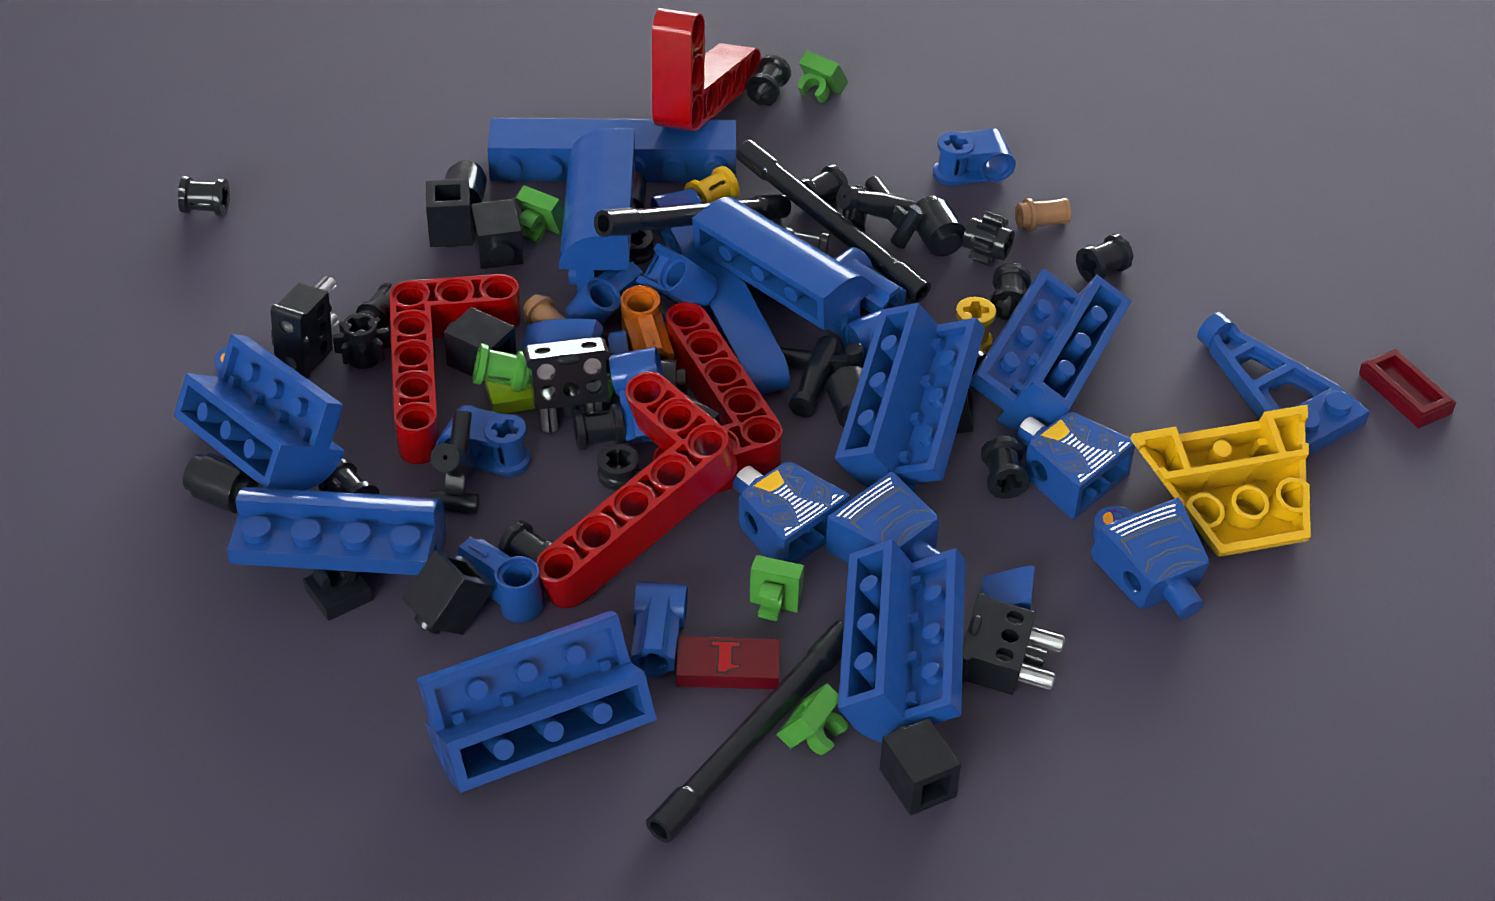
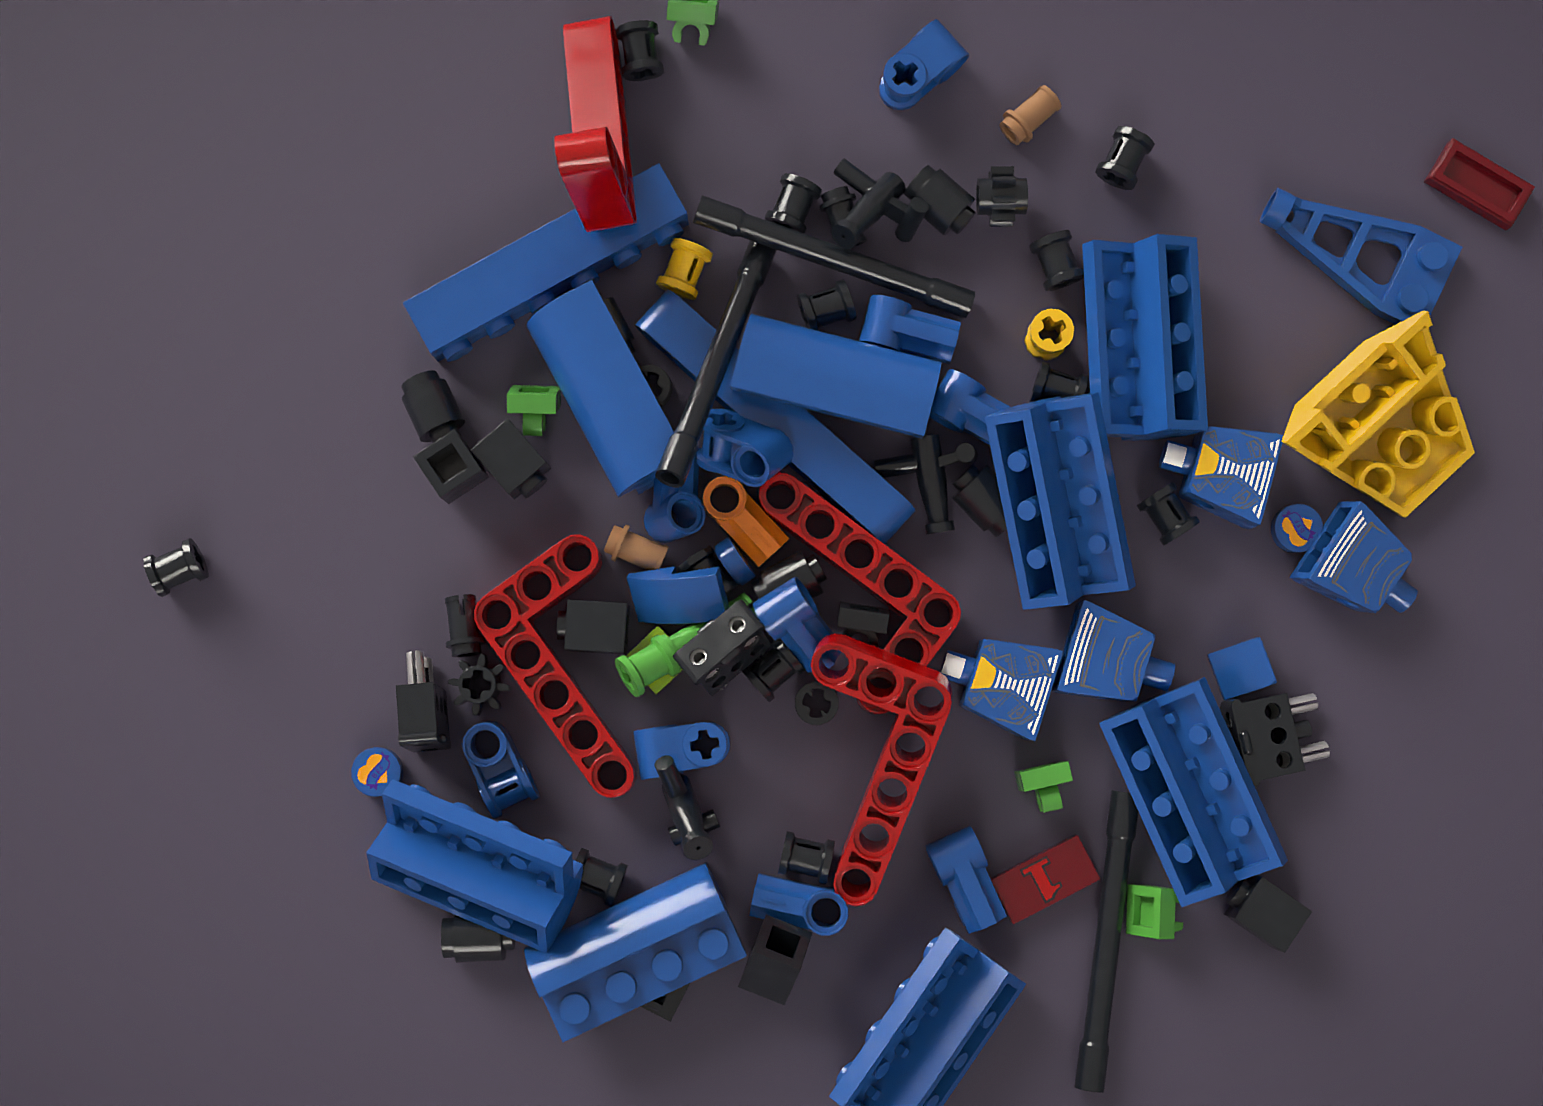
camera: 30 degrees left, 40 degrees up
none -> blue piece [462,721,540,819]

